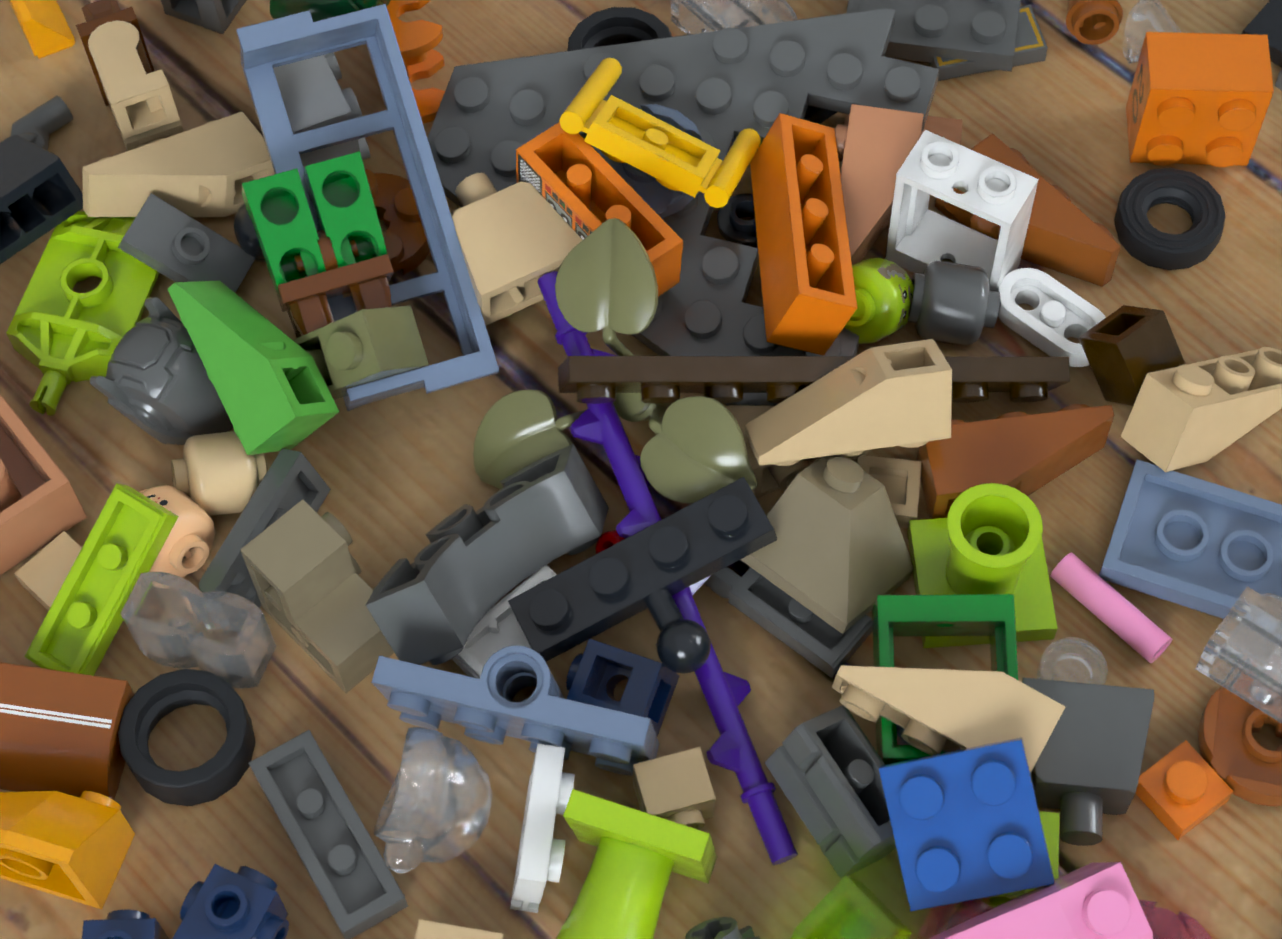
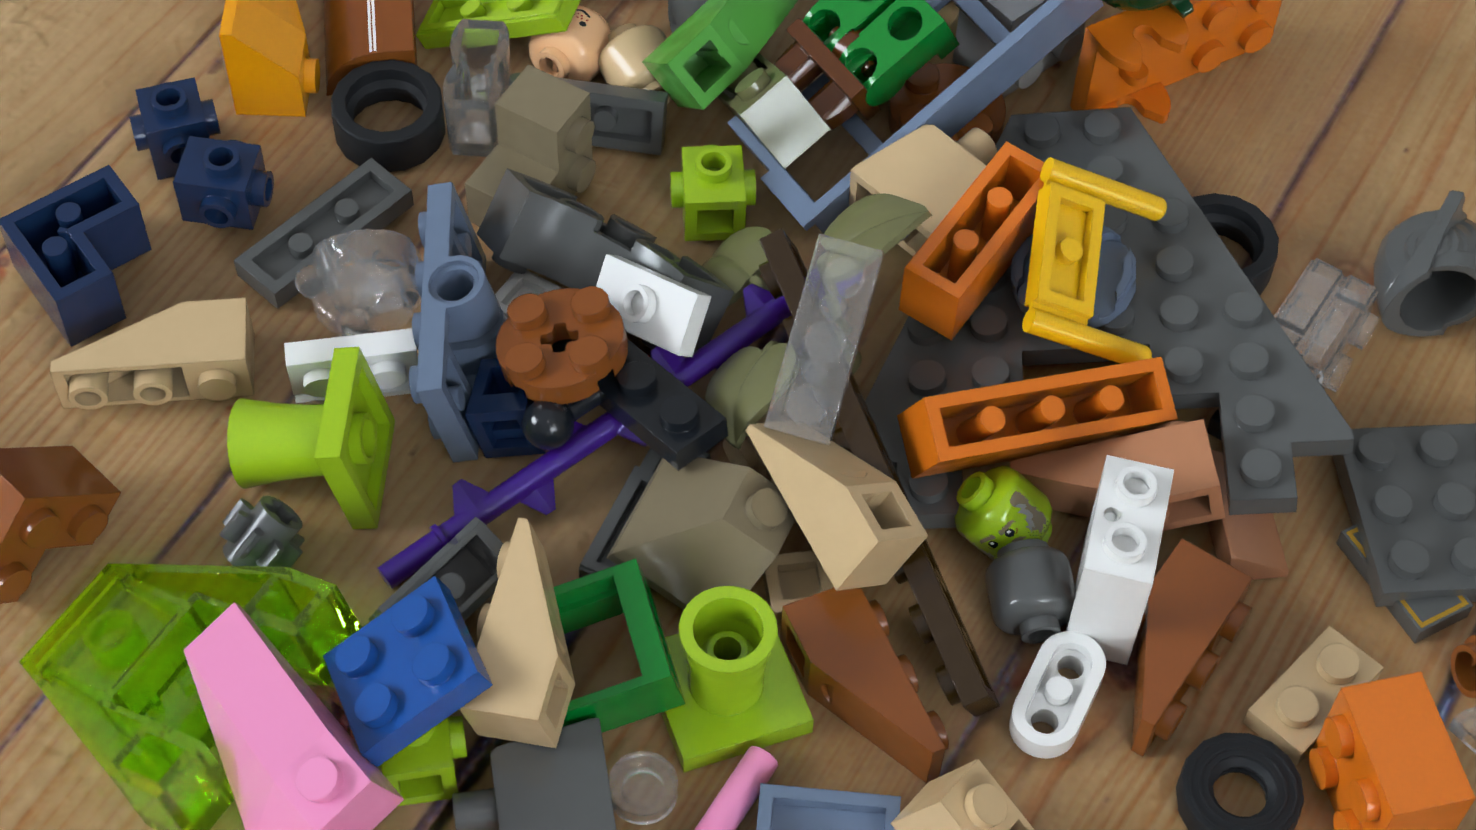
camera: 70 degrees right, 5 degrees down
tan plate [633,747,716,830] -> none
dark brown brick [1078,305,1185,406] -> none
none -> dark orange plate [496,286,628,404]
none -> white plate [596,254,712,357]
none -> lime brick [670,144,756,241]
none -> clear plate [764,233,885,446]
none -> tan plate [1243,626,1384,766]

